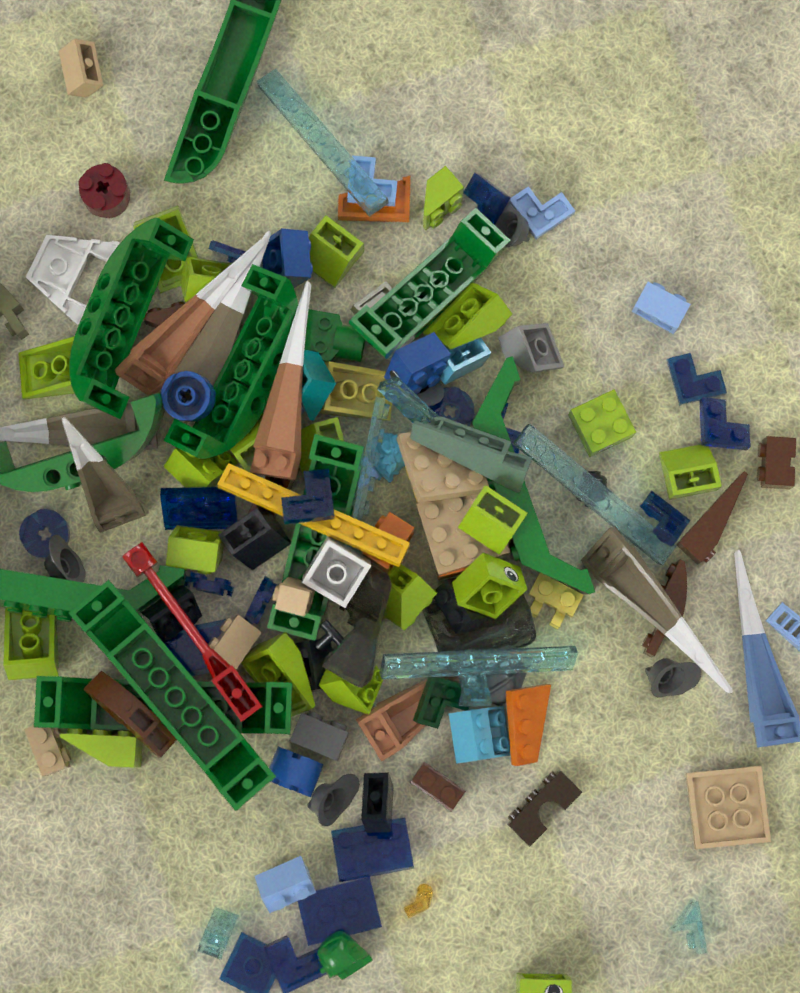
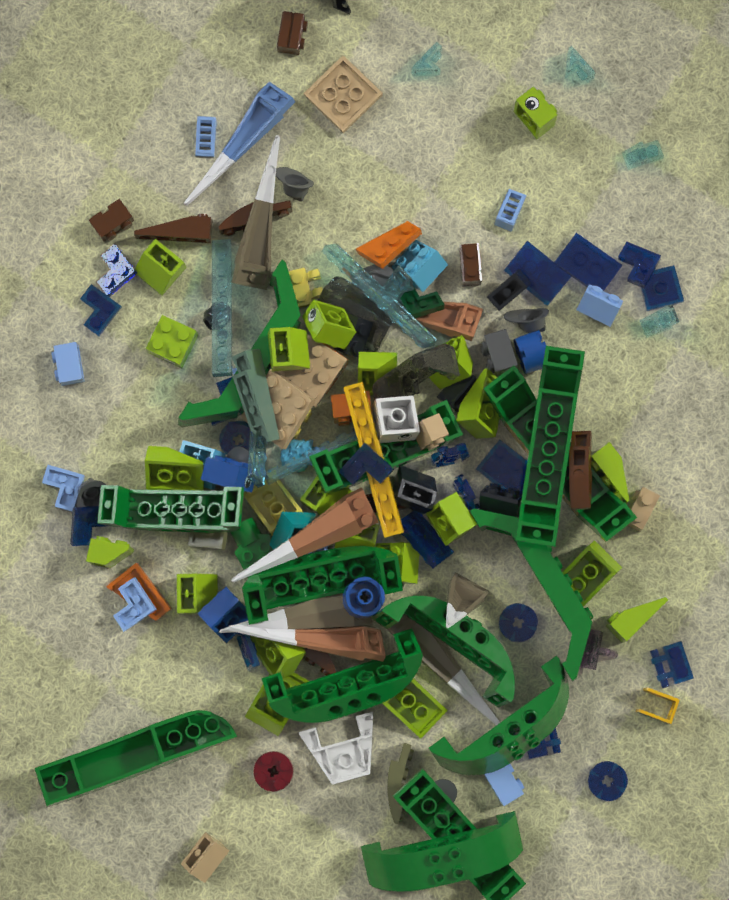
camera: 125 degrees left, 0 degrees up
dark grey piece [44,535,86,582] -> none
red bar [122,542,262,722] -> none
tan brick [208,615,262,669] -> none
clear light blue plate [257,68,389,217] -> none
black shield [315,619,363,663] -> none
green helmet [317,930,373,980] -> none
clear yellow arm [403,883,433,918] -> none
light grey slope [498,323,564,373] -> none
dark brown arch [507,771,582,847] -> none
clear blue plate [639,491,690,547] -> none
none -> light blue slope [494,189,526,232]

